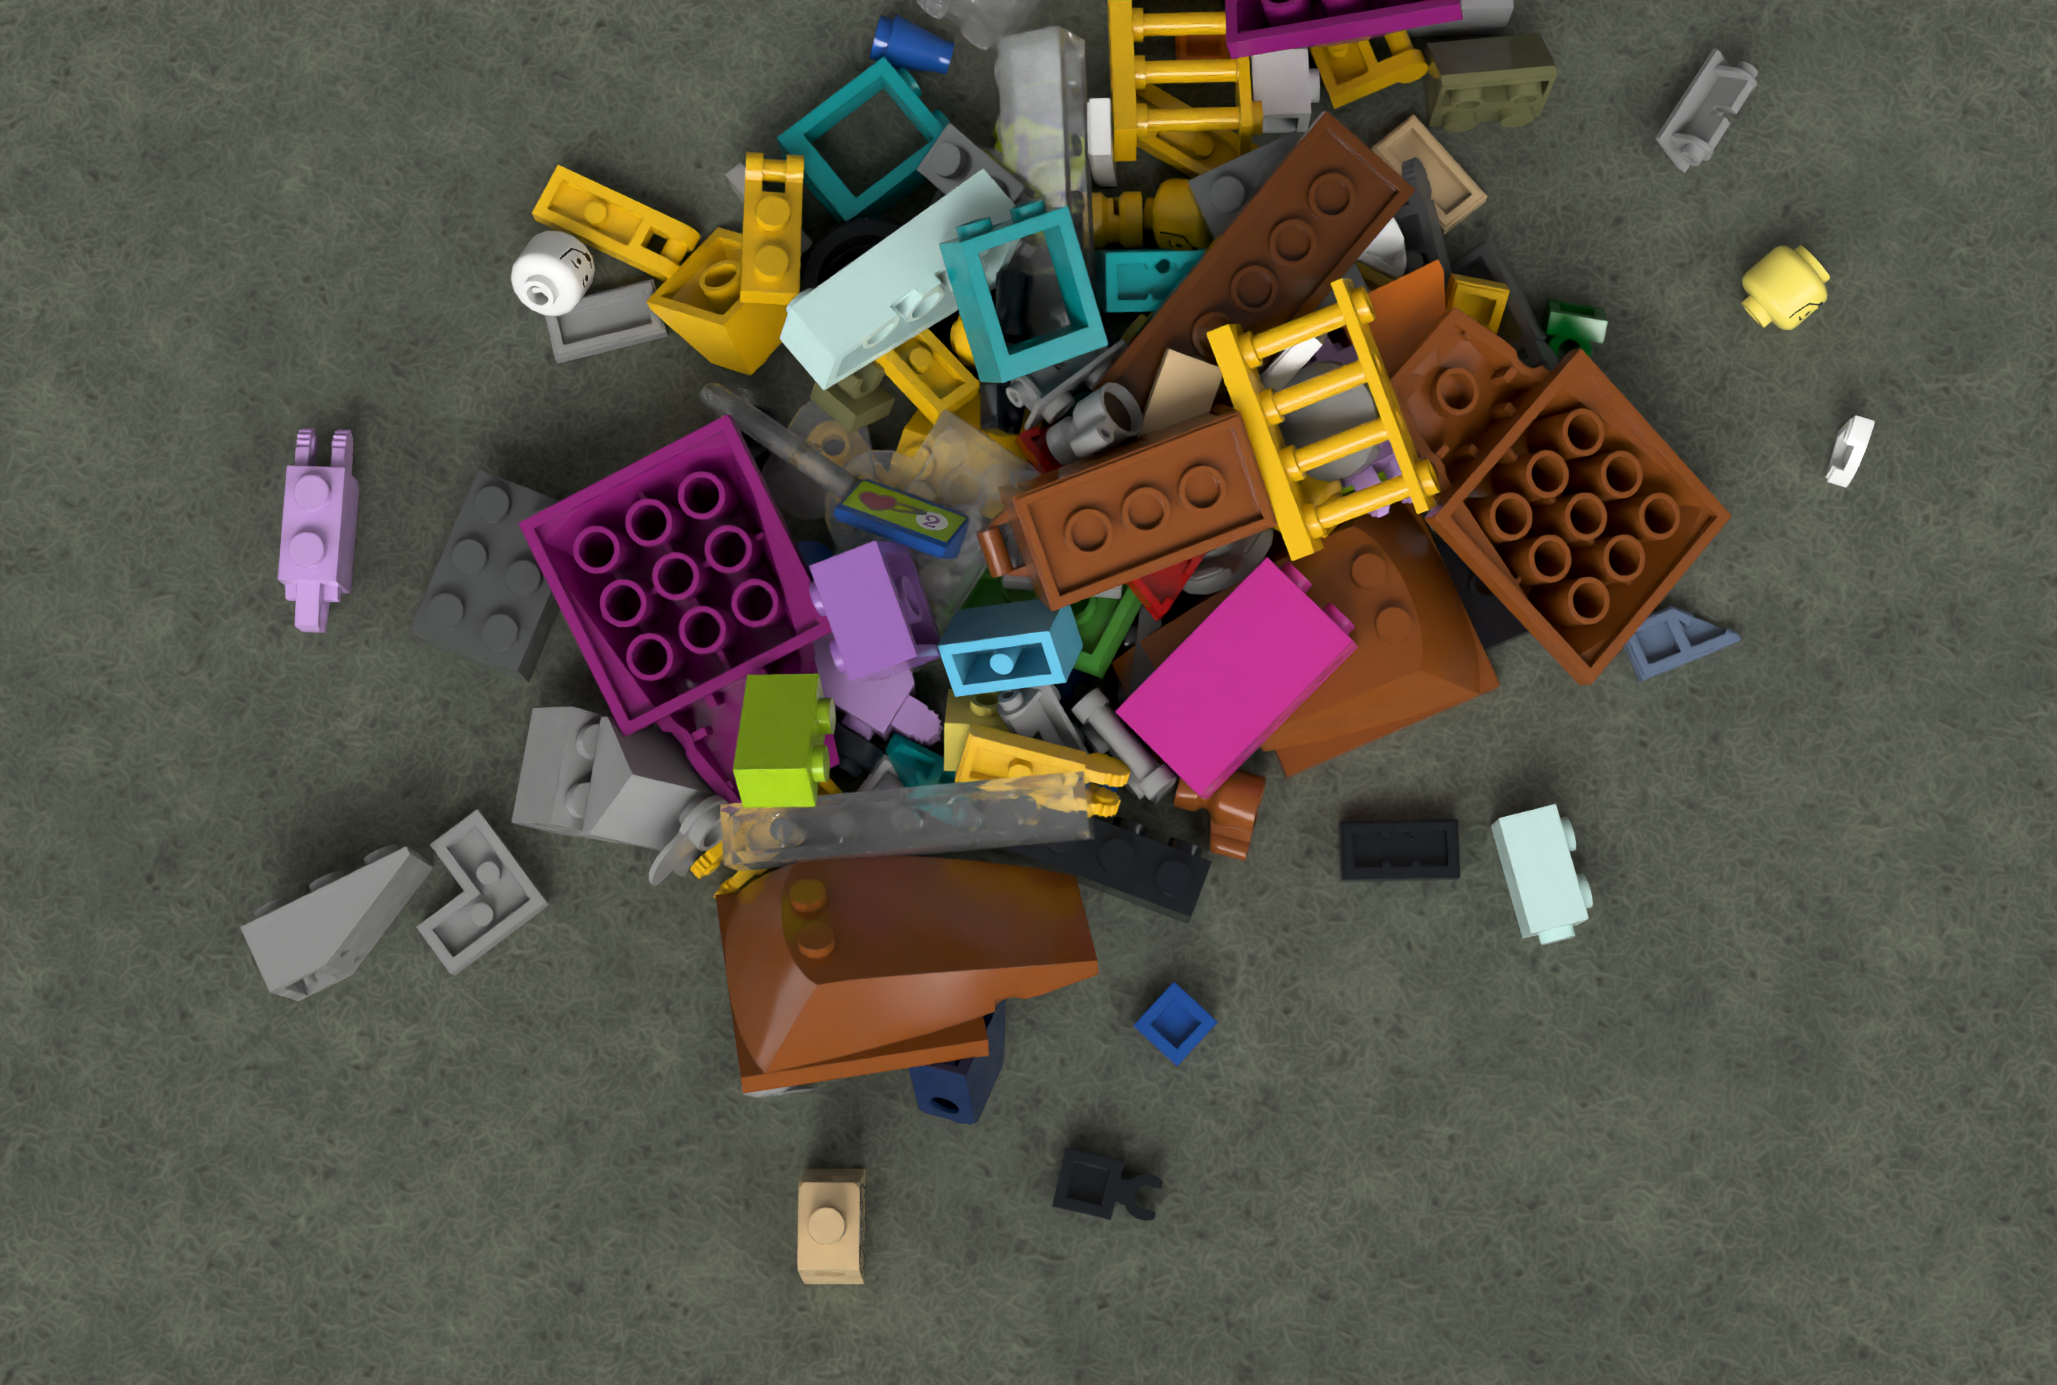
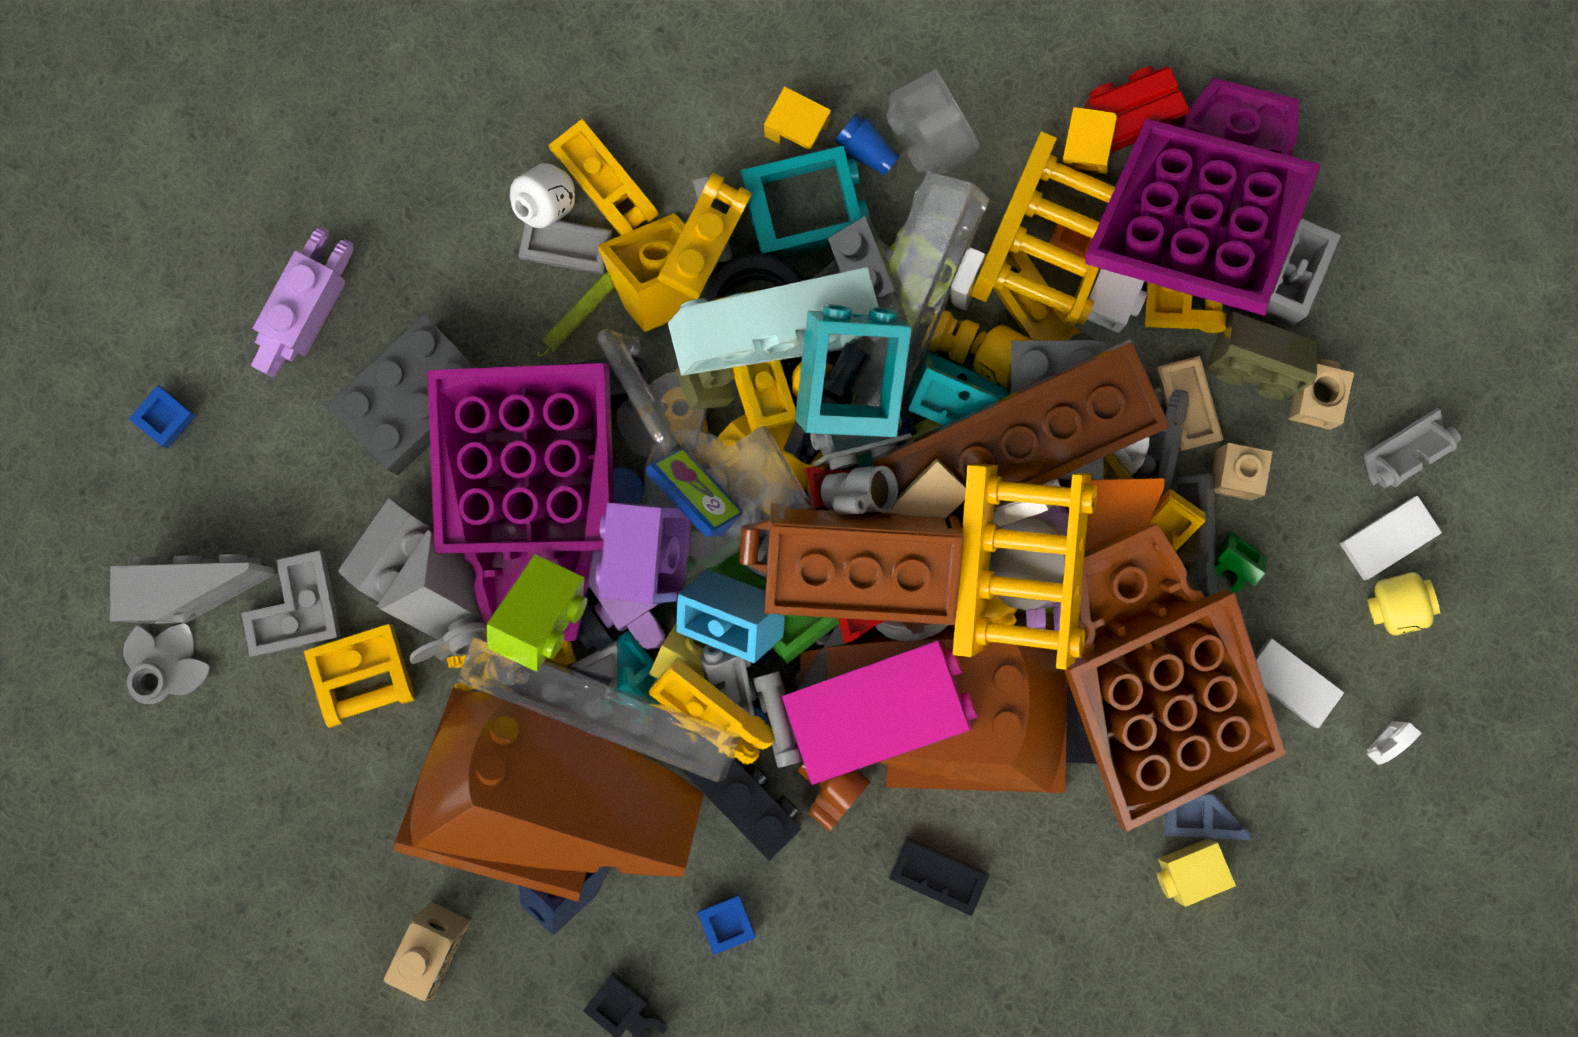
camera: 25 degrees right, 5 degrees up
light aqua brick [1491,804,1593,945] -> none
none -> light grey plate [123,624,211,704]
none -> blue plate [129,385,197,449]
none -> yellow plate [304,624,416,728]
none -> neon yellow piece [538,272,615,356]
none -> yellow panel [764,86,831,149]
none -> light yellow brick [1157,839,1236,907]
none -> tan brick [1212,443,1273,500]
none -> white tile [1255,639,1344,728]
none -> tan brick [1288,359,1354,430]
none -> white tile [1340,496,1442,580]

